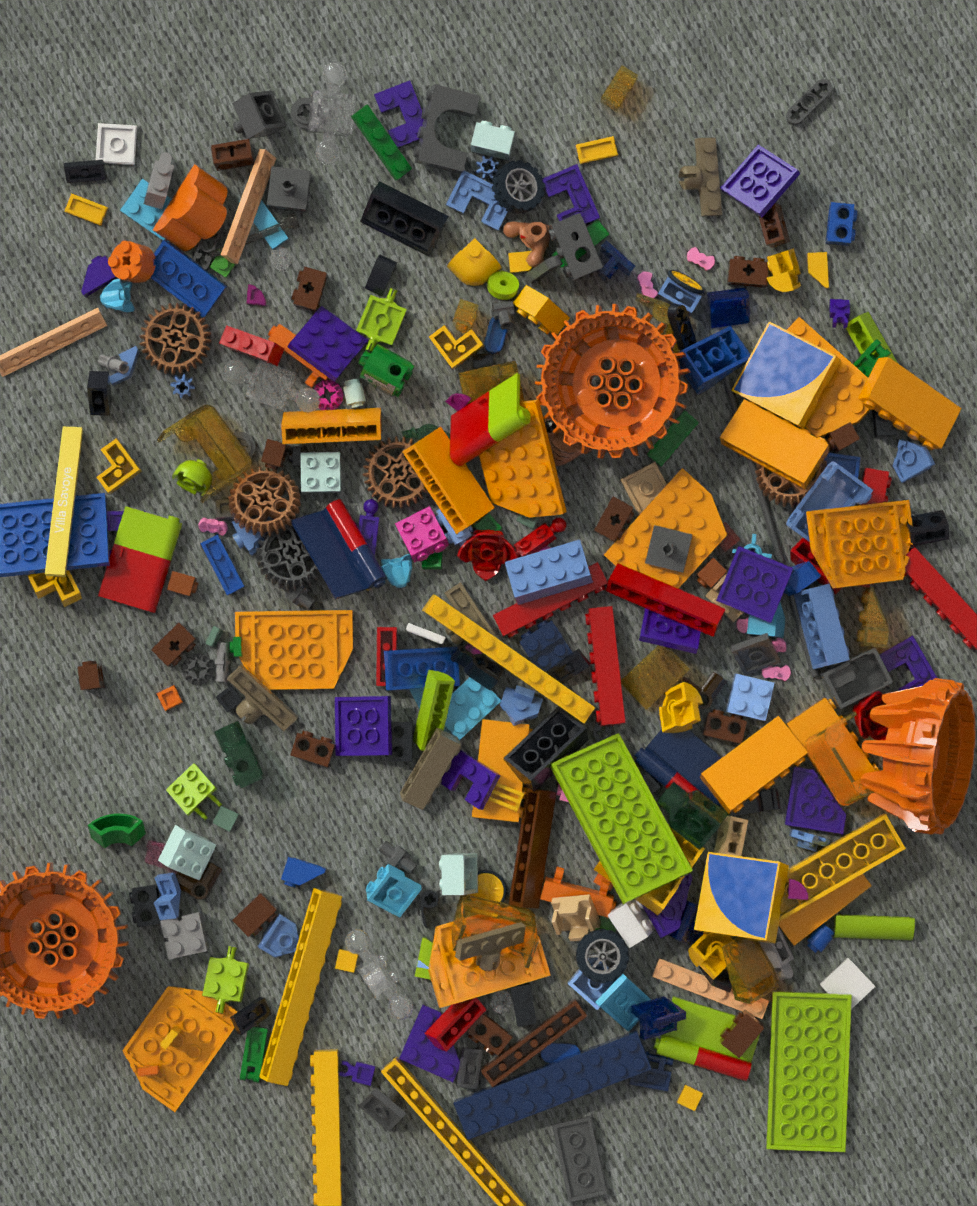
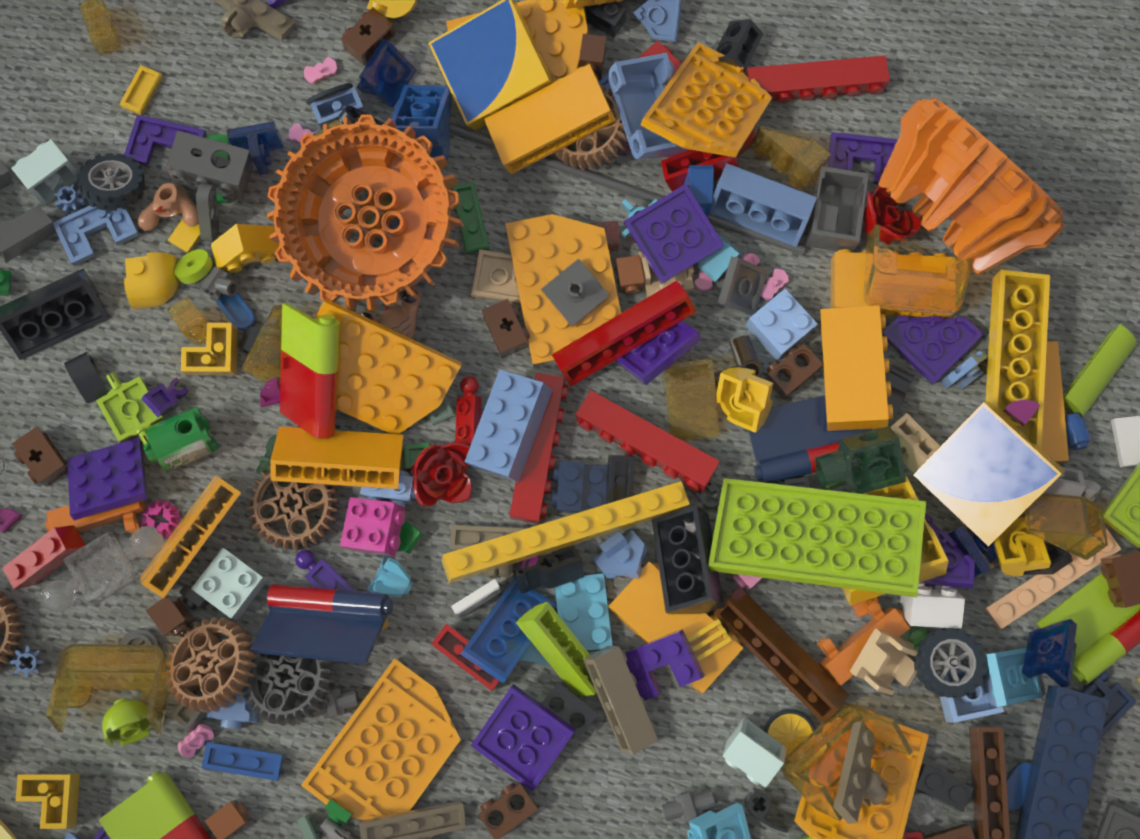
camera: 60 degrees left, 10 degrees down
light aqua brick [343,379,366,408] -> none
none -> dark purple plate [141,377,189,417]

